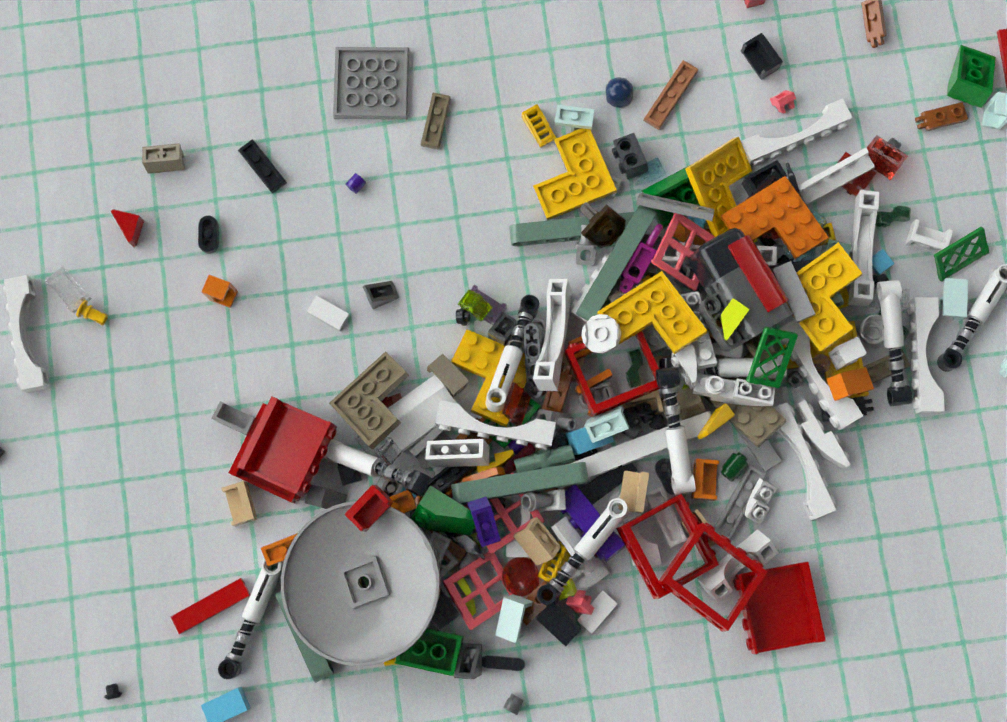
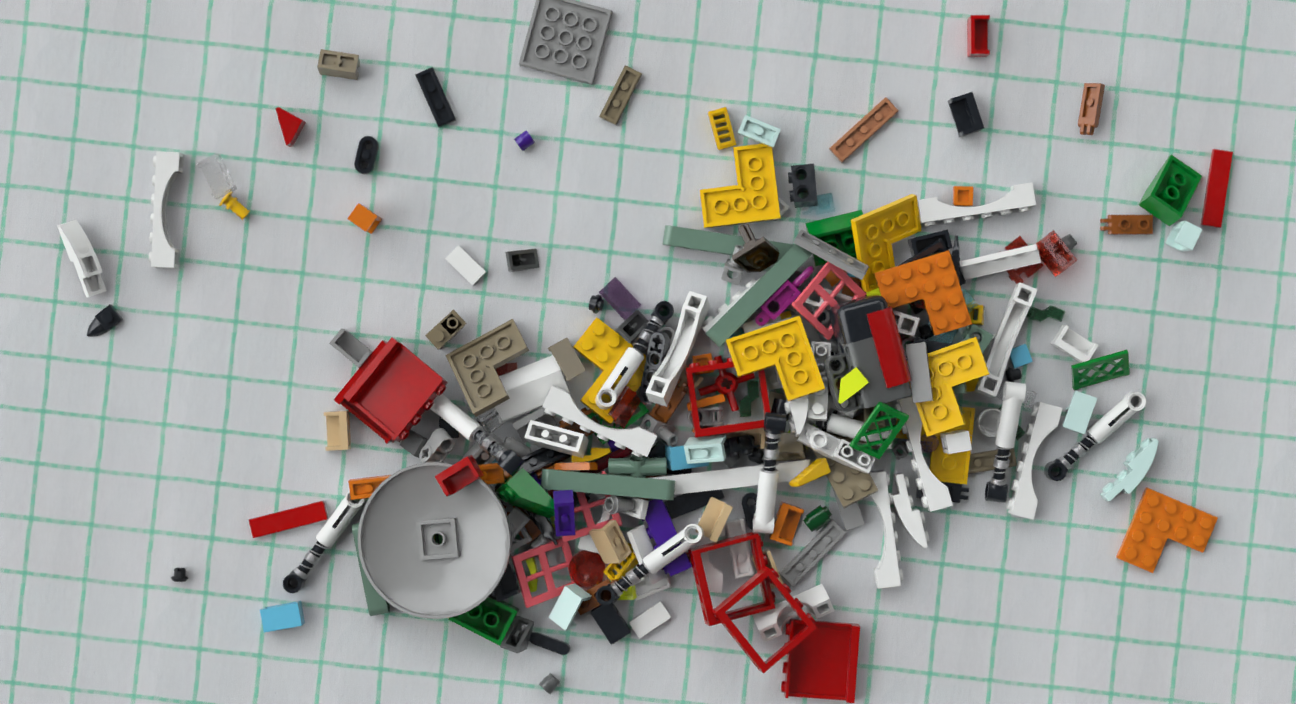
camera: 15 degrees right, 10 degrees up
clear neon green panel [458,289,493,321] -> none
coral tile [566,590,594,615] -> none
white tile [582,314,621,354] -> none
dark blue hair [605,77,633,108] -> none
white slope [744,478,777,524] -> none
coral tile [770,90,796,114] -> none
orange panel [827,367,874,401] -> none
none -> light grey piece [419,428,455,463]
none -> dark tan slope [425,309,467,350]
none -> red bar [698,355,755,412]
none -> orange plate [952,186,973,206]

